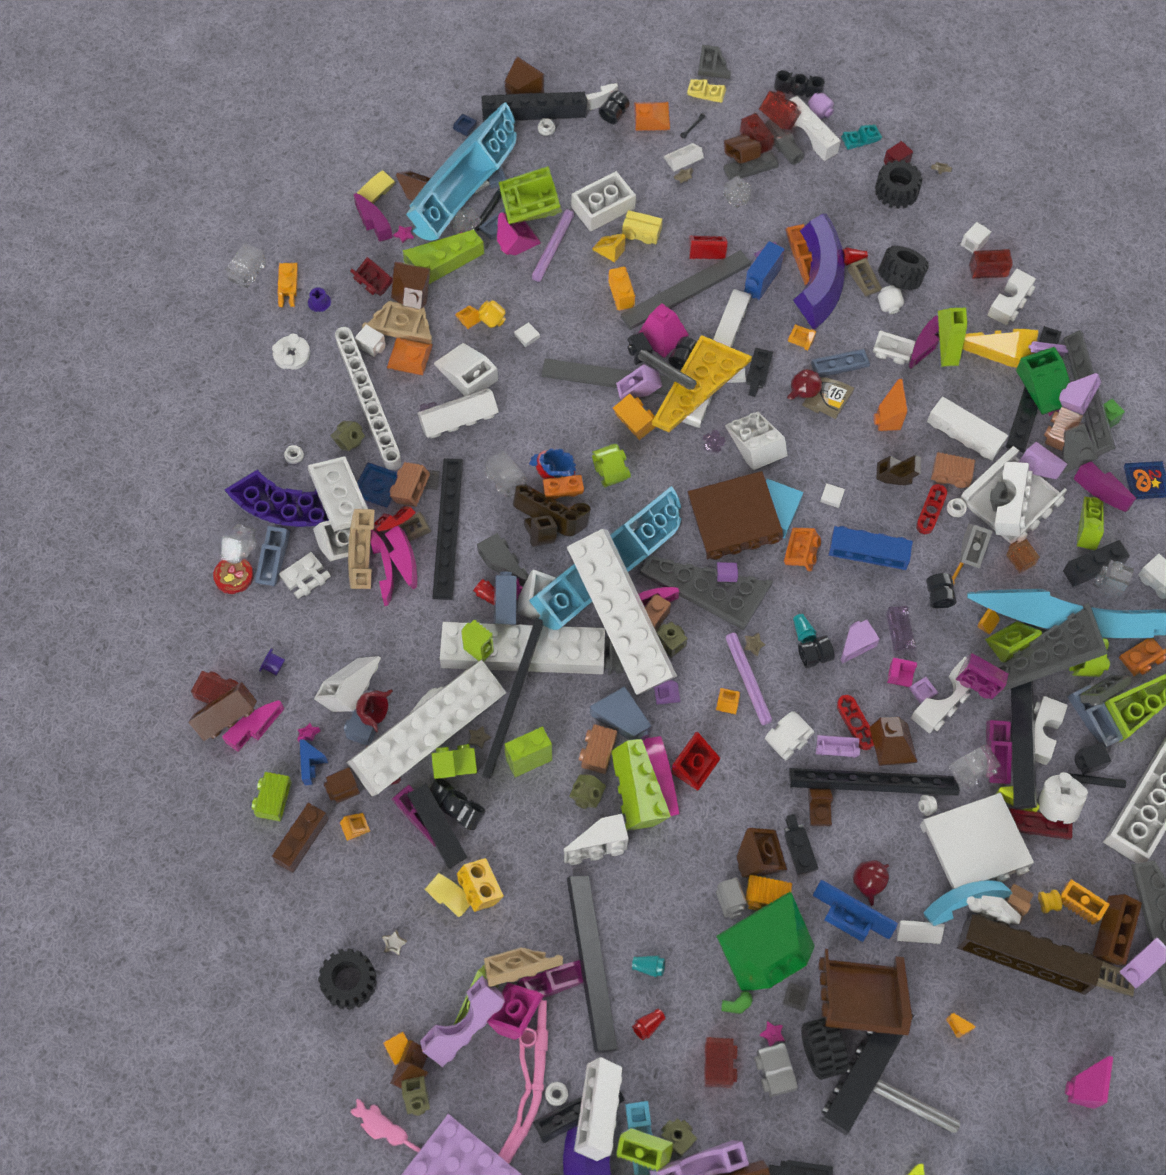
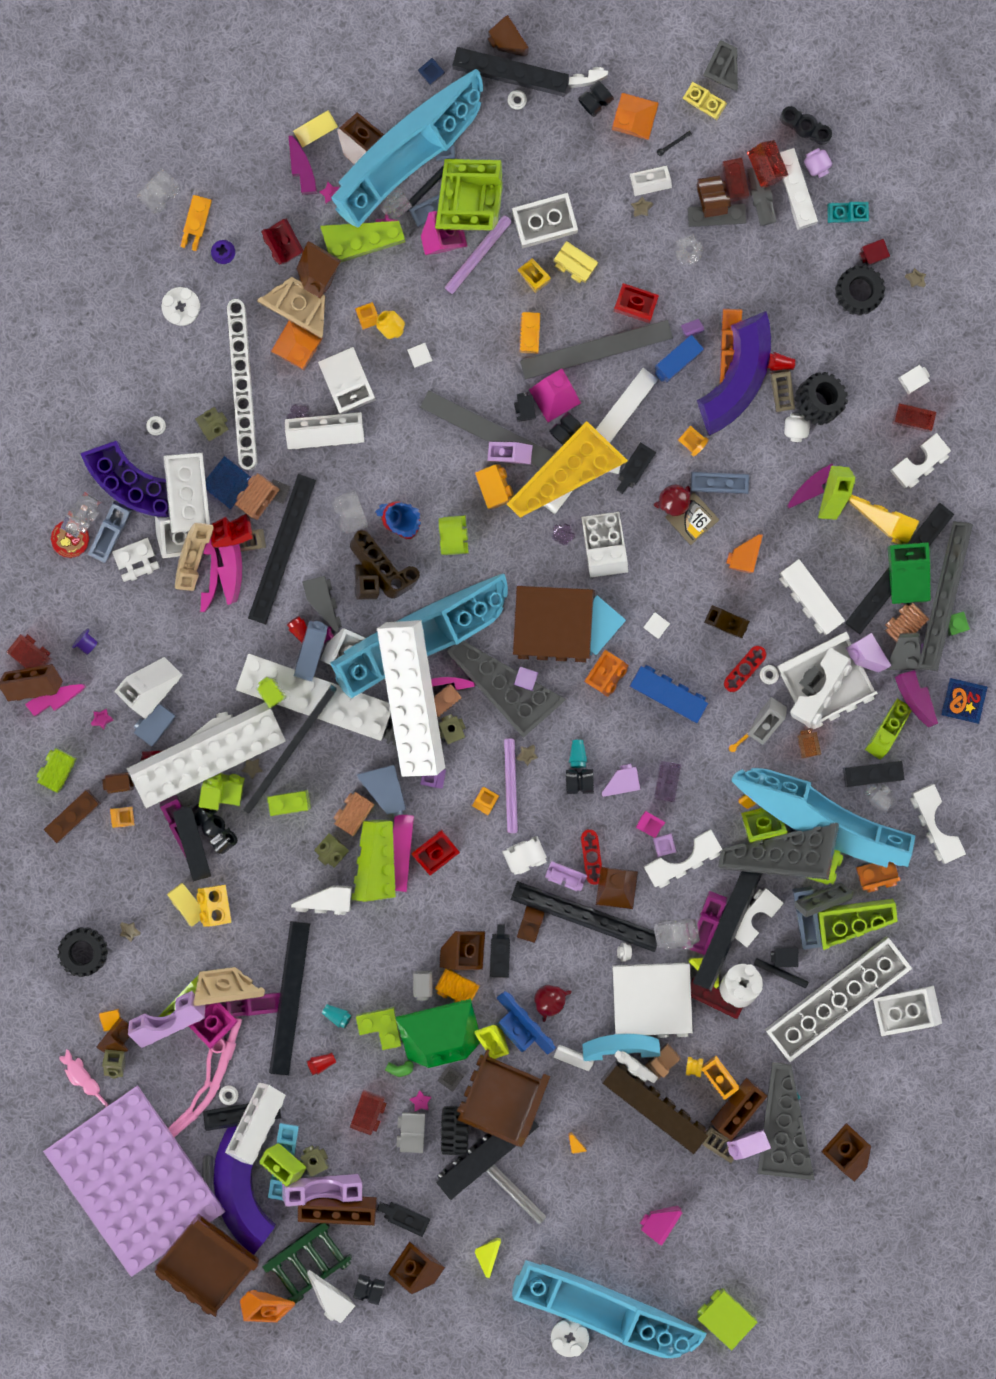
camera: 20 degrees right, 25 degrees up
blue slope [300,739,328,786] -> none
white brick [355,325,386,357] -> none
dark red hair [356,689,393,733] -> none
orange bracket [543,475,584,499] -> none
dark grey axle [638,350,697,390] -> none
white bracket [873,331,916,365] -> none
black wheel [926,573,957,609] -> none
nougat brick [931,452,975,488] -> none
magenta slope [956,653,1008,700] -> none
lavender axle [1029,341,1068,356] -> none
lavender slope [1059,373,1101,415] -> none
none -> lime brick [356,1007,402,1050]
none -> neon yellow slope [475,1025,509,1059]

